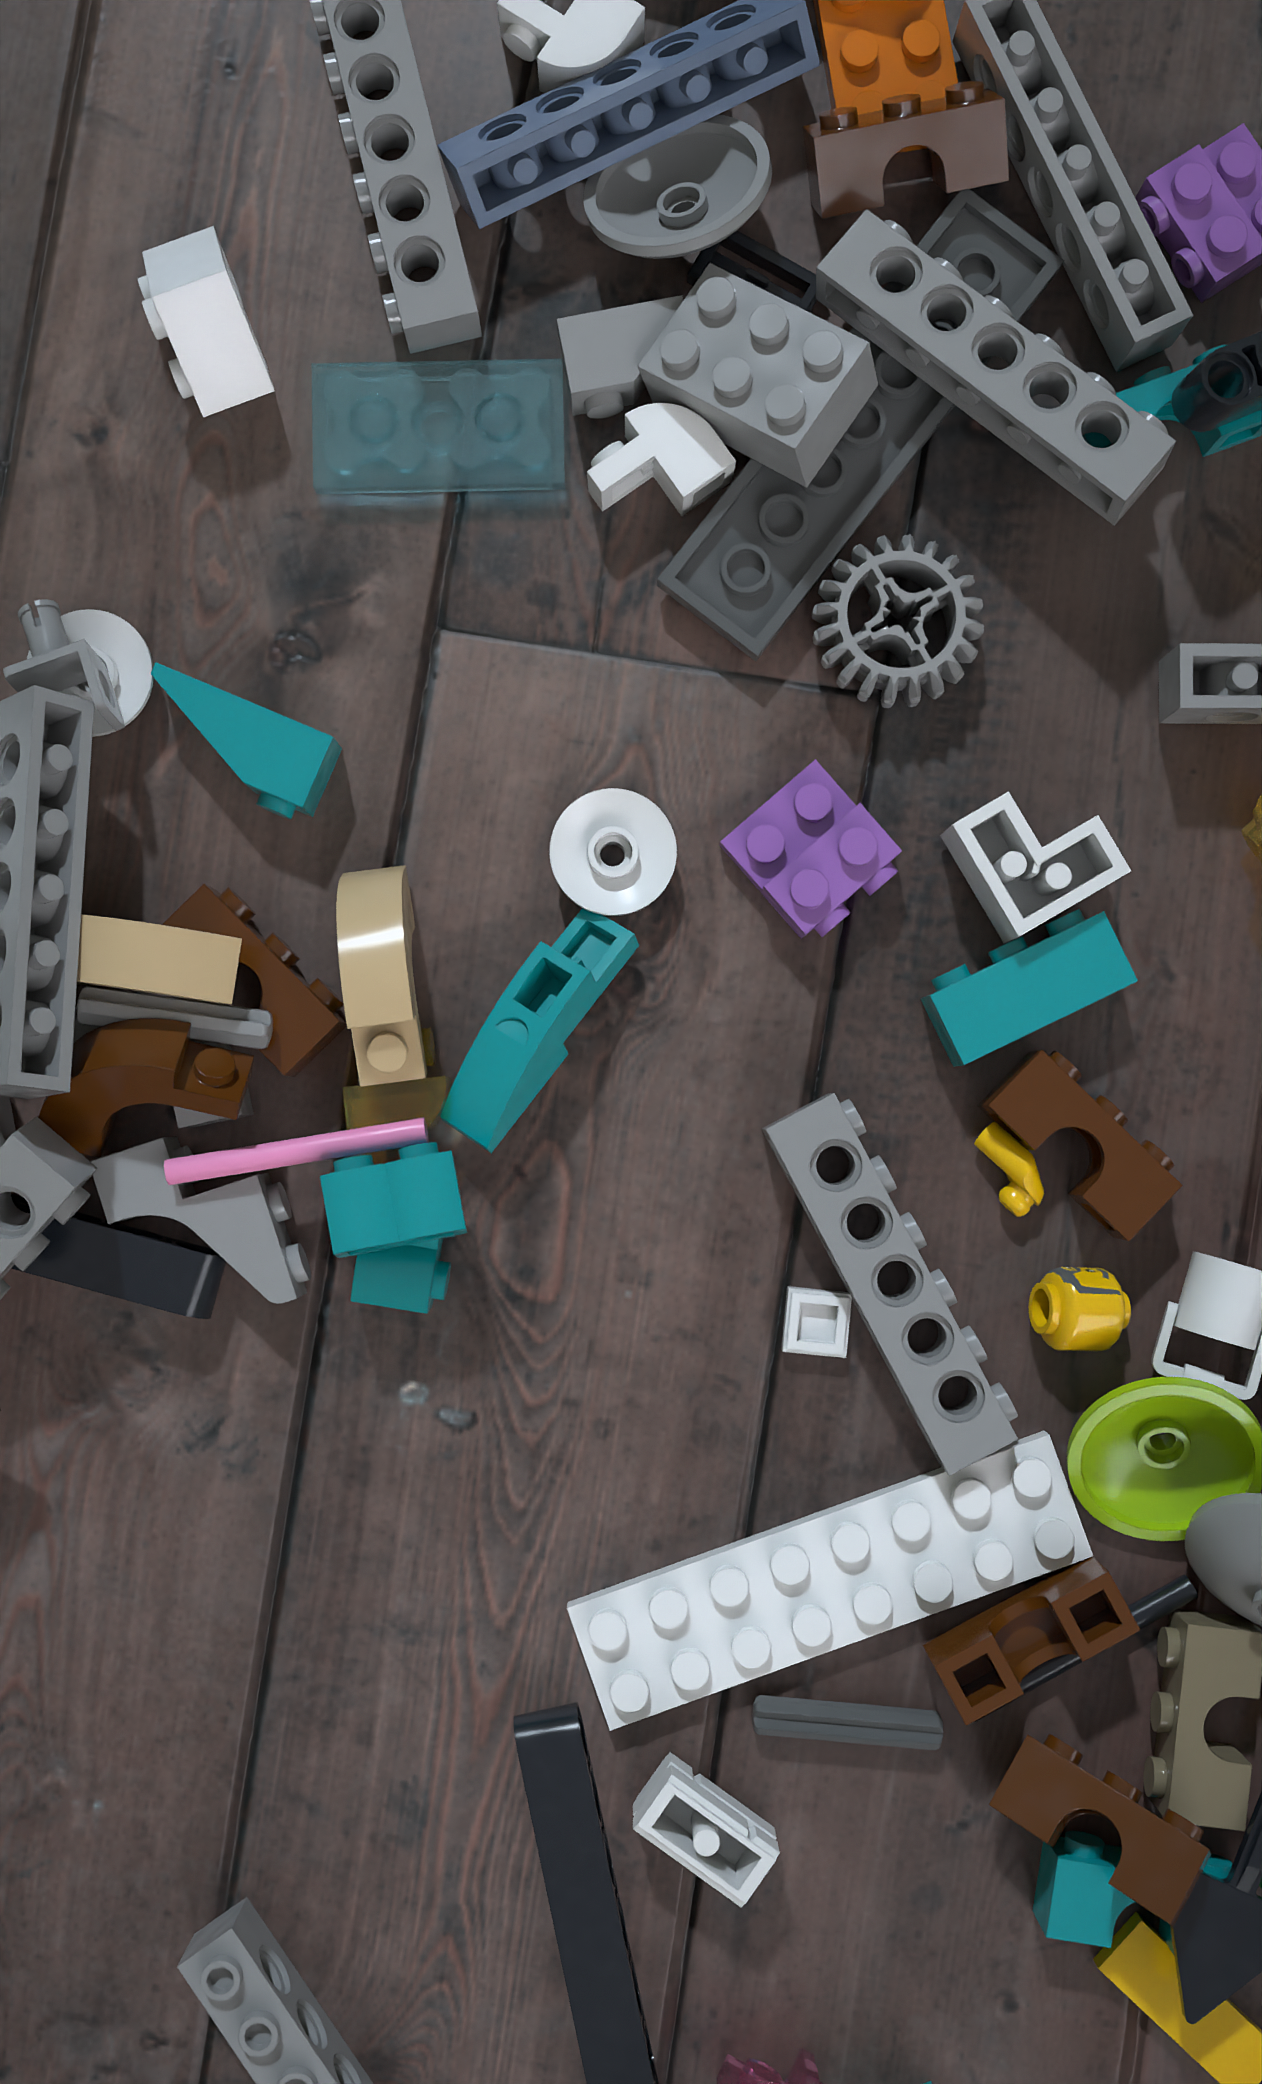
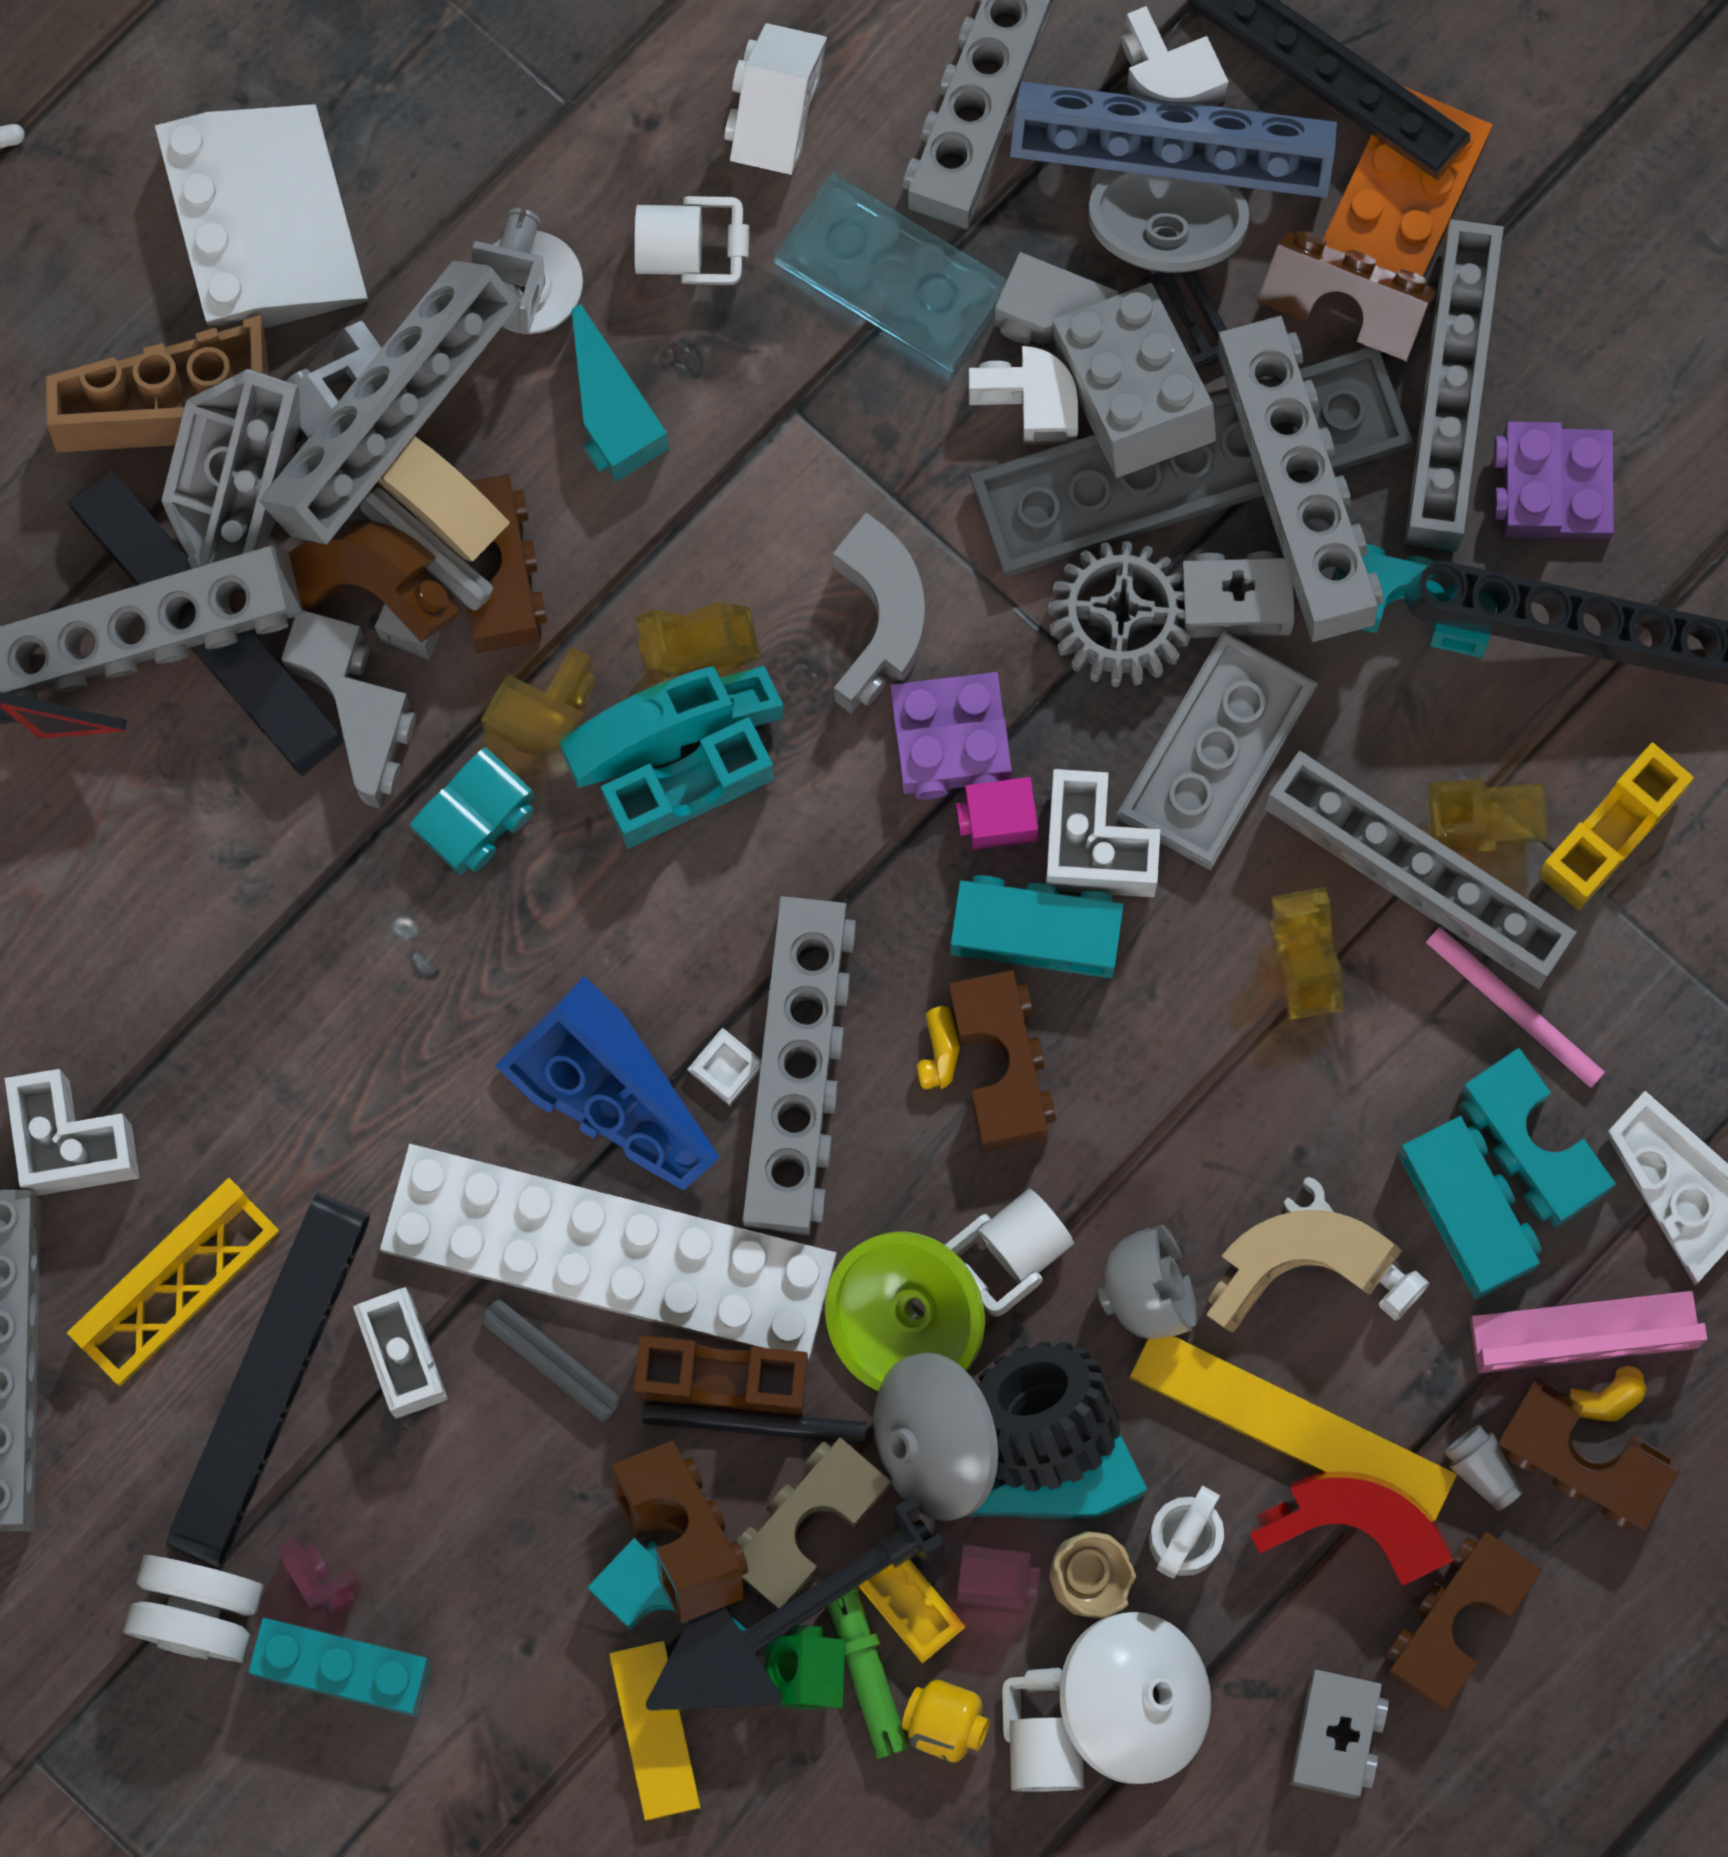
camera: 40 degrees right, 10 degrees down
bright pink bar [164,1117,429,1185] -> none
teal brick [320,1142,468,1258] -> none
tan arch [336,865,427,1087] -> none
white dish [550,788,677,916] -> none
yellow head [1028,1267,1131,1351] -> none
none -> white brick [5,1069,139,1196]
none -> yellow fence [67,1178,281,1387]
none -> blue wedge [495,976,719,1190]
none -> teal arch [601,717,775,849]
none -> white piece [635,196,749,285]
none -> clear yellow brick [635,601,761,681]
none -> light grey arch [833,512,925,714]
none -> dark pink brick [956,777,1038,850]
none -> light grey piece [1116,631,1318,871]
none -> light grey brick [1181,551,1295,638]

